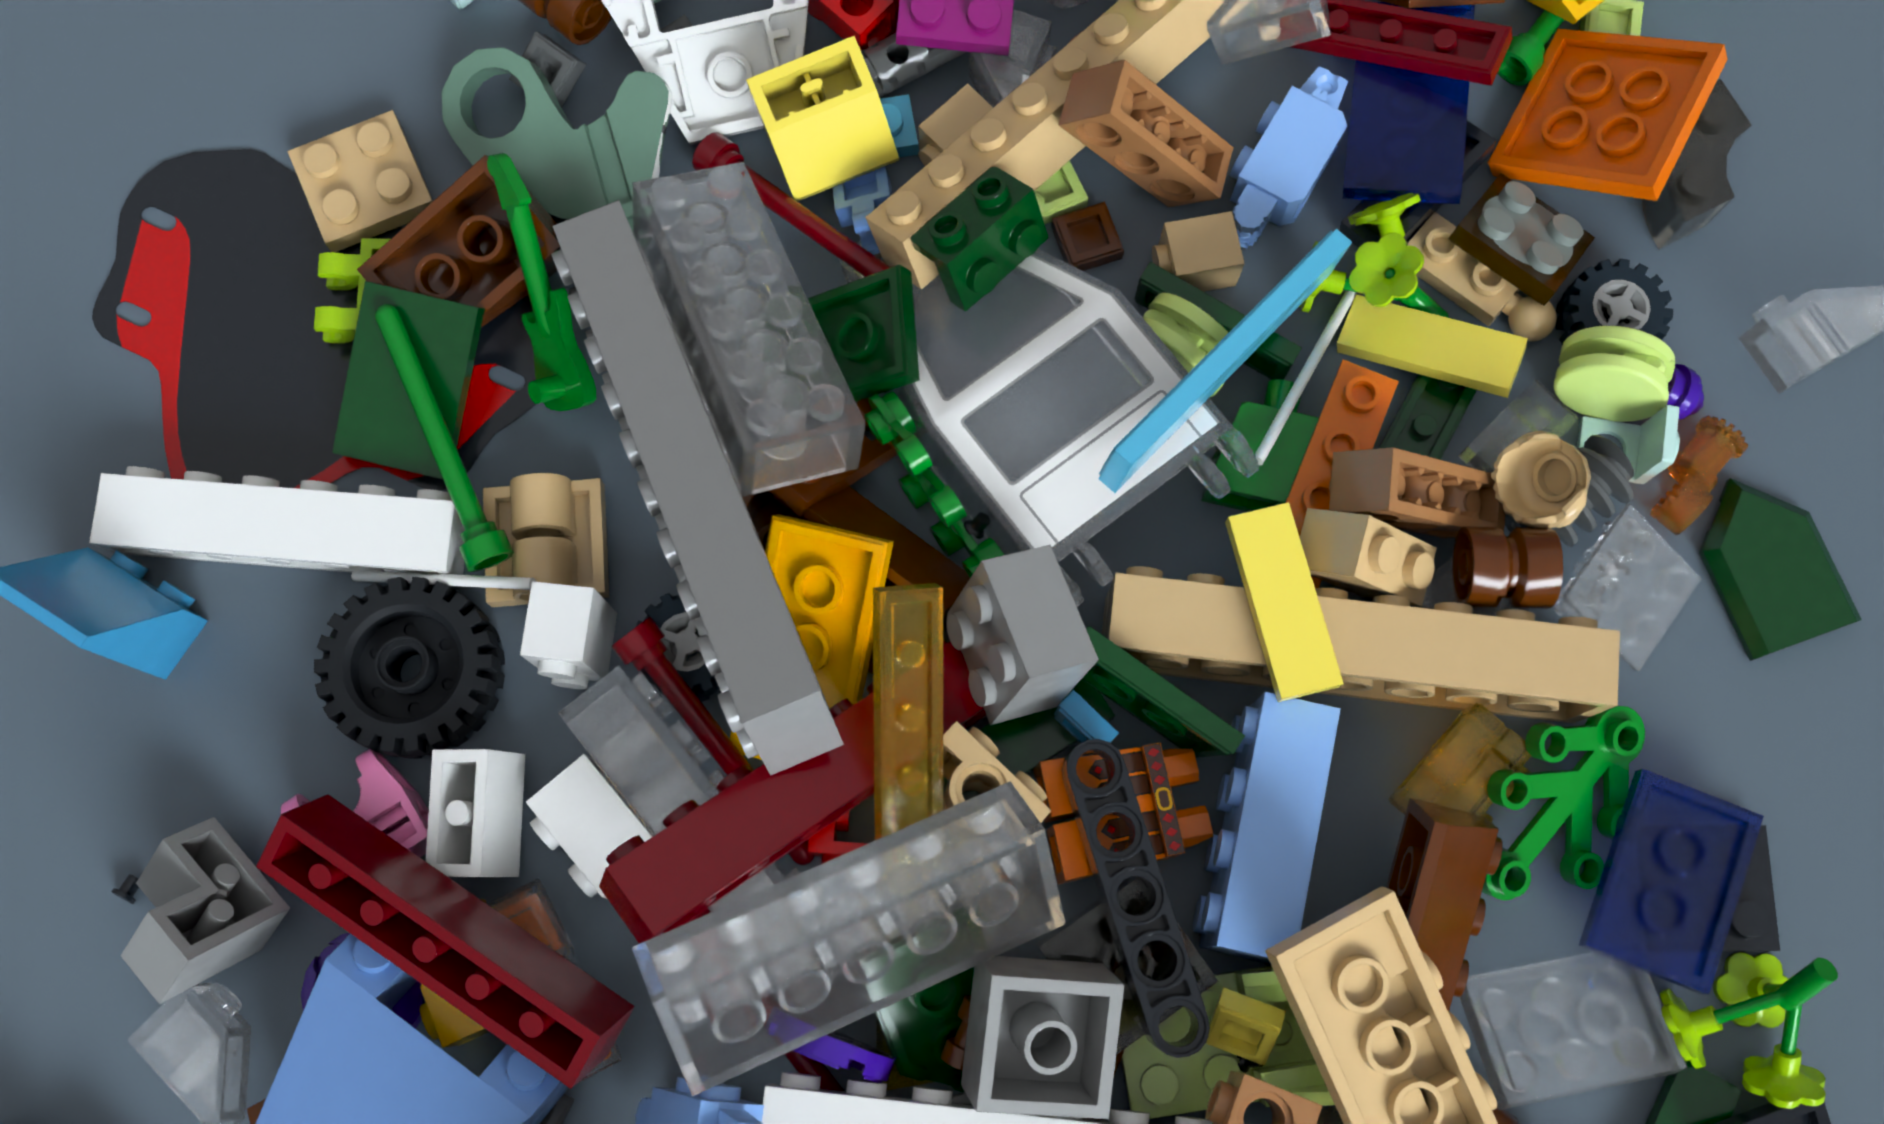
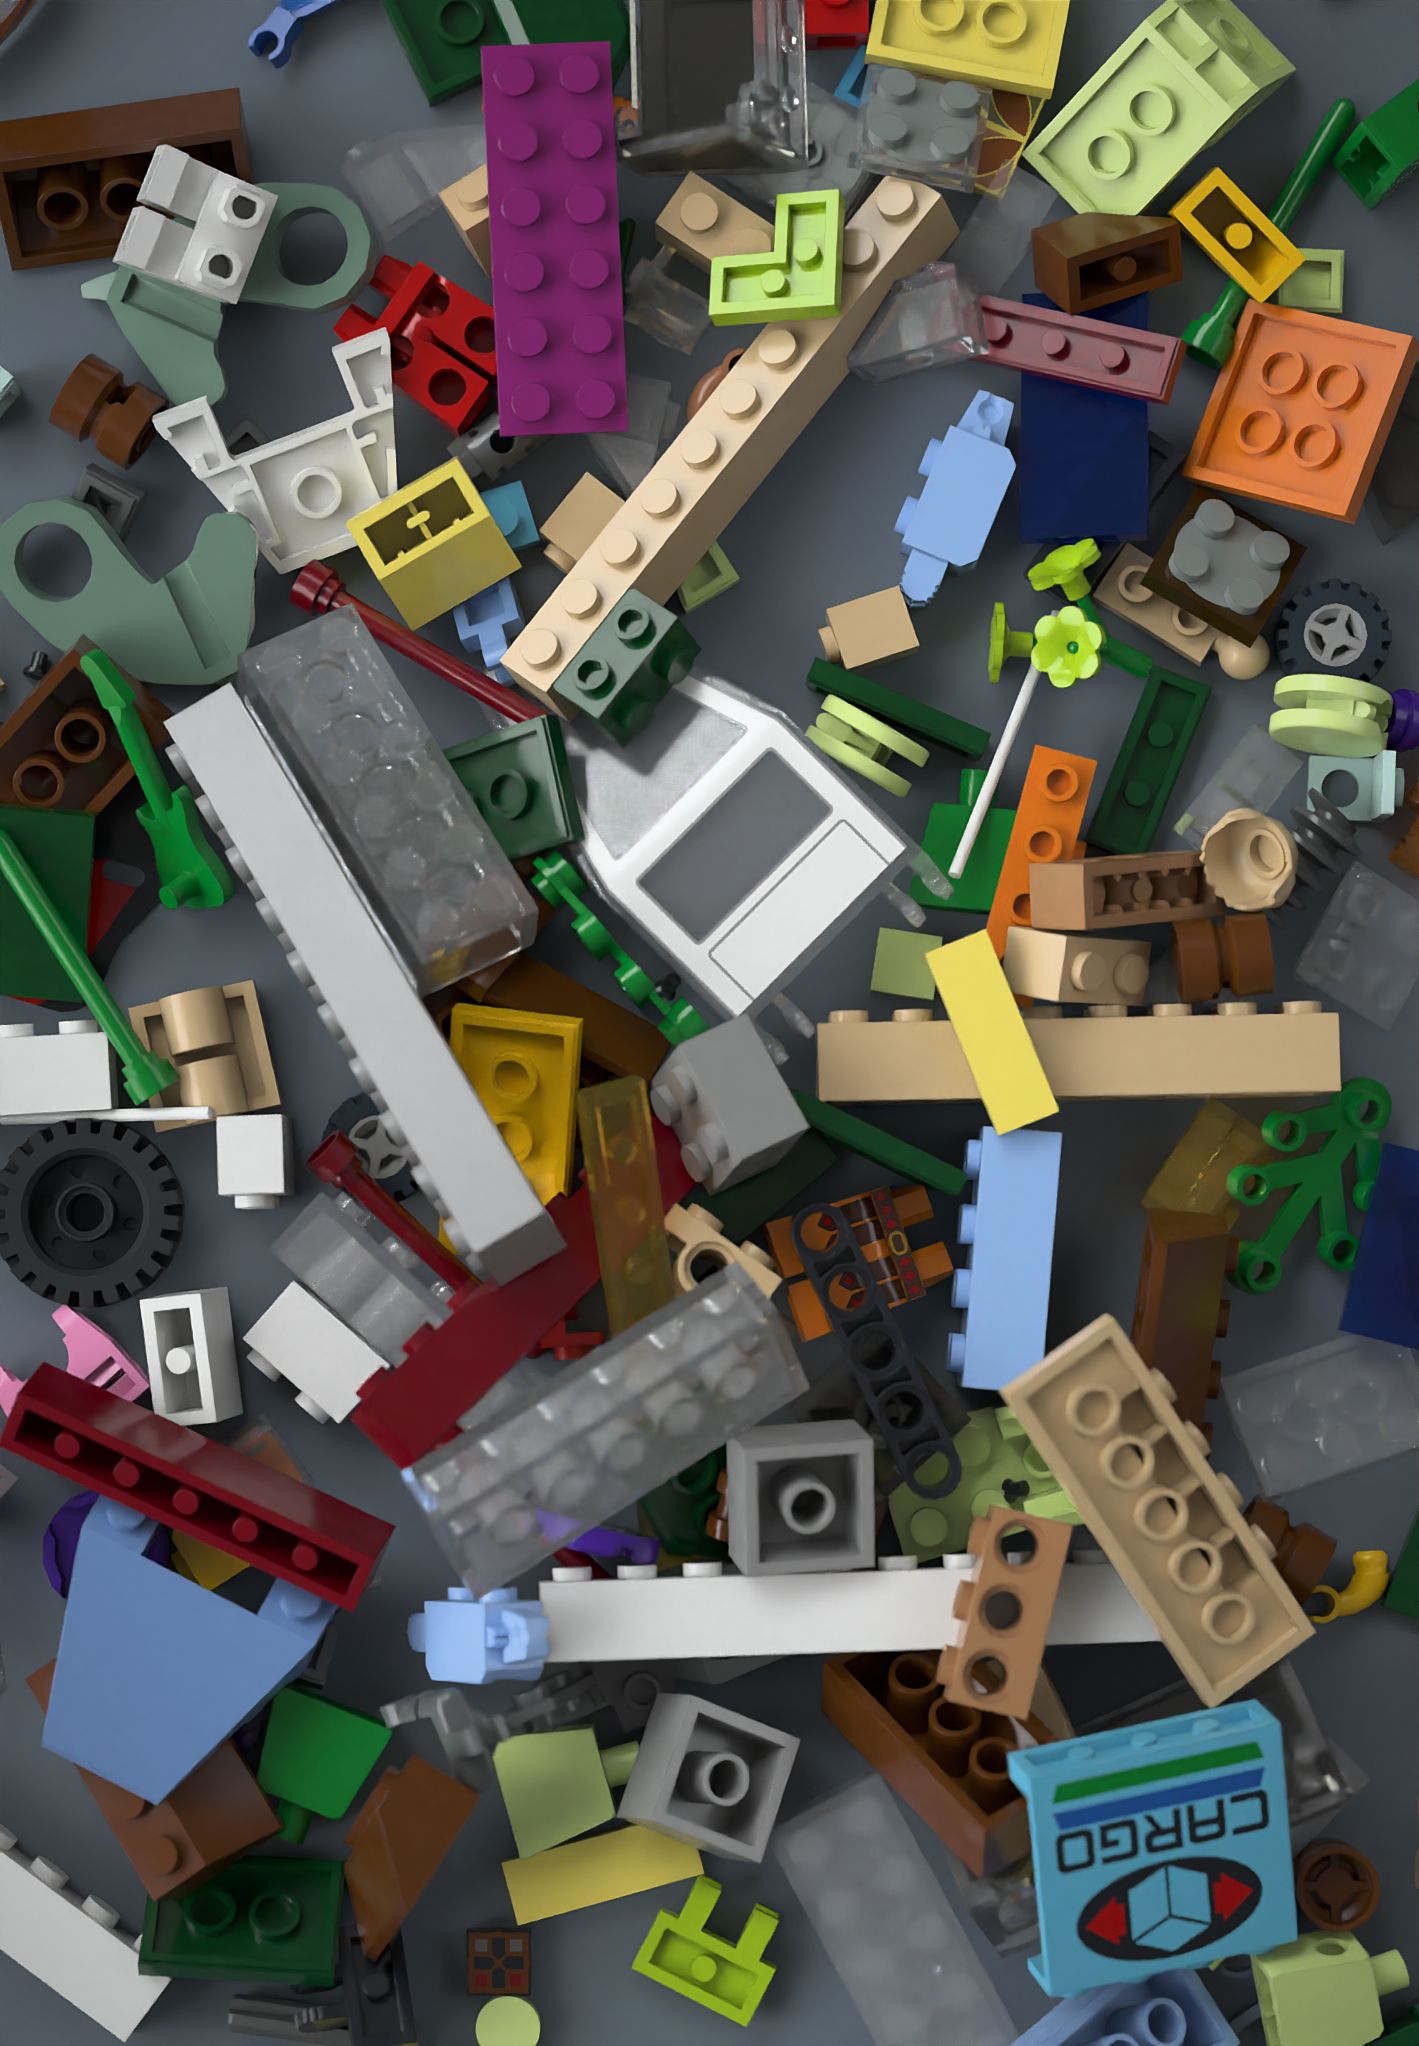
camera: 10 degrees left, 10 degrees up
reddish brown tile [1051,202,1124,274] -> none
dark azure tile [1054,690,1119,755] -> none
medium nougat brick [1058,60,1234,207] -> none
medium azure tile [1098,229,1352,493] -> none
light yellow tile [1206,987,1286,1065] -> none
light yellow tile [1337,294,1528,398] -> none
none -> yellowish green tile [870,927,943,1001]

